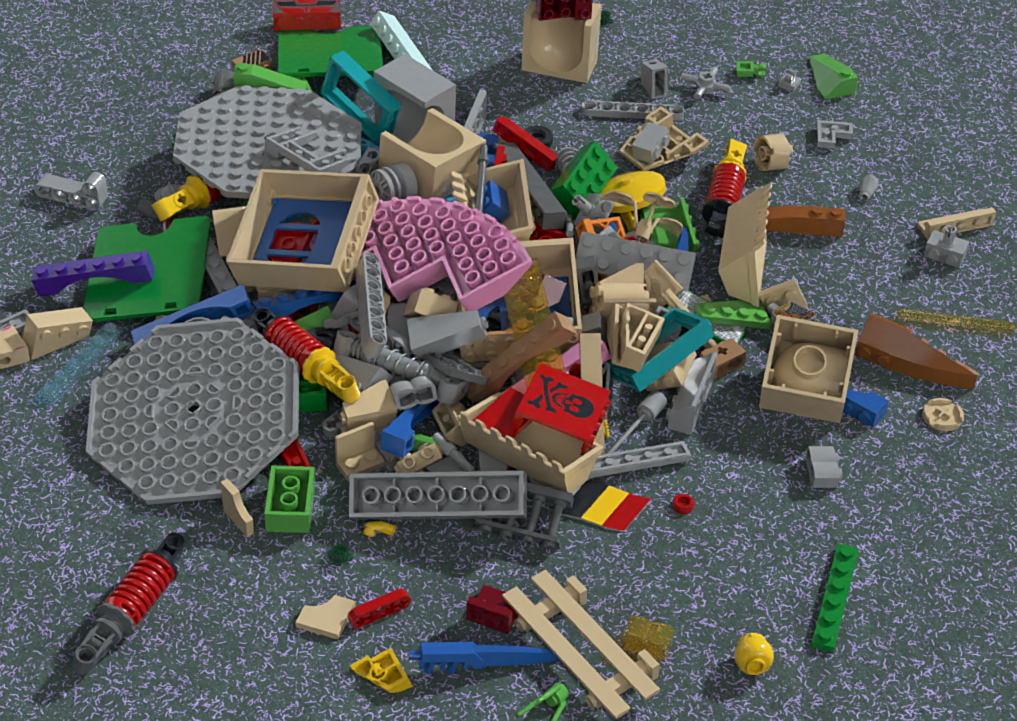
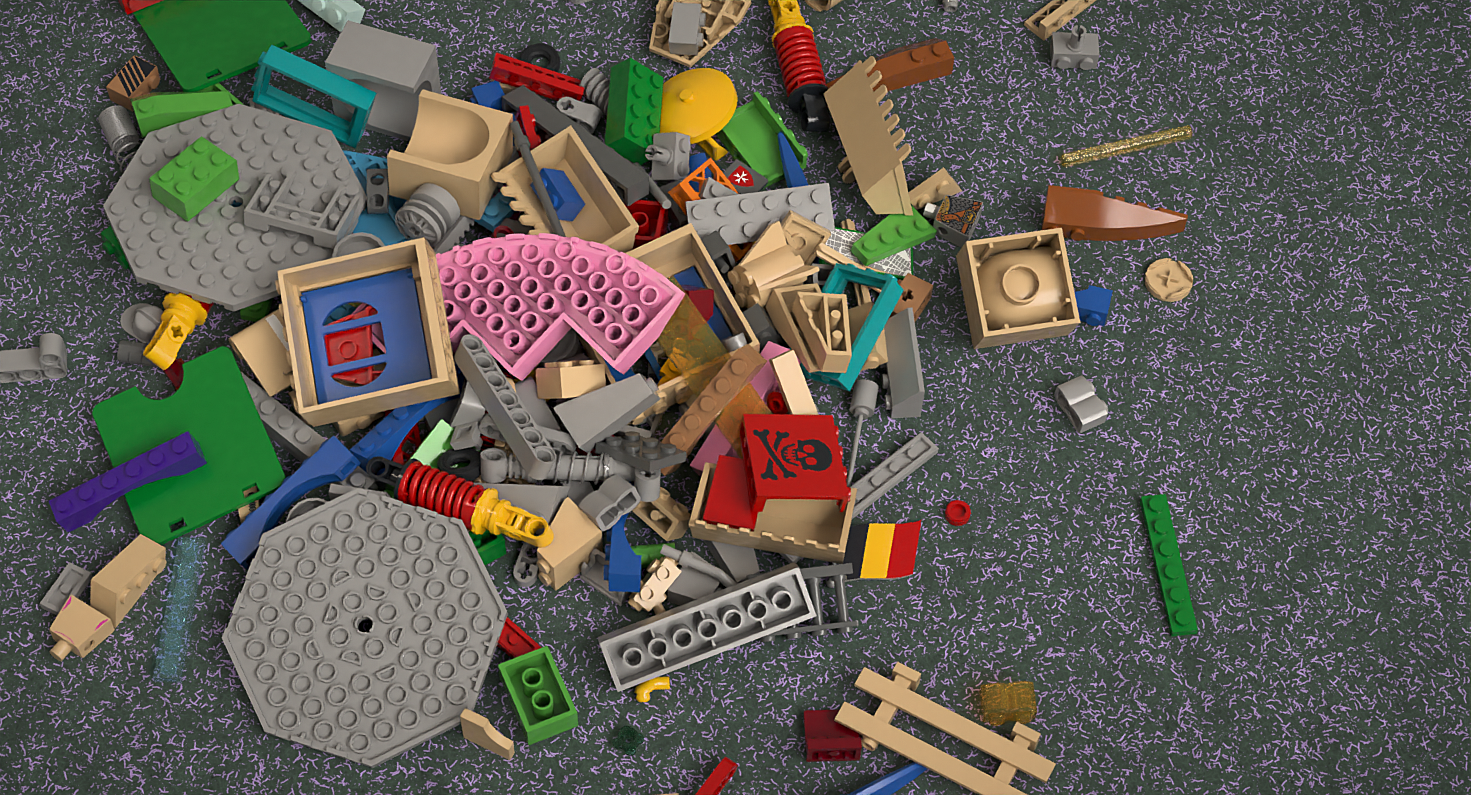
camera: 25 degrees left, 15 degrees up
tan bracket [335,422,385,481] -> none
light grey plate [464,89,487,134] -> none
tan plant [601,191,683,242] -> none
yellow piece [734,633,774,675] -> none
none -> bright green brick [149,136,240,222]
none -> light grey piece [557,97,603,134]

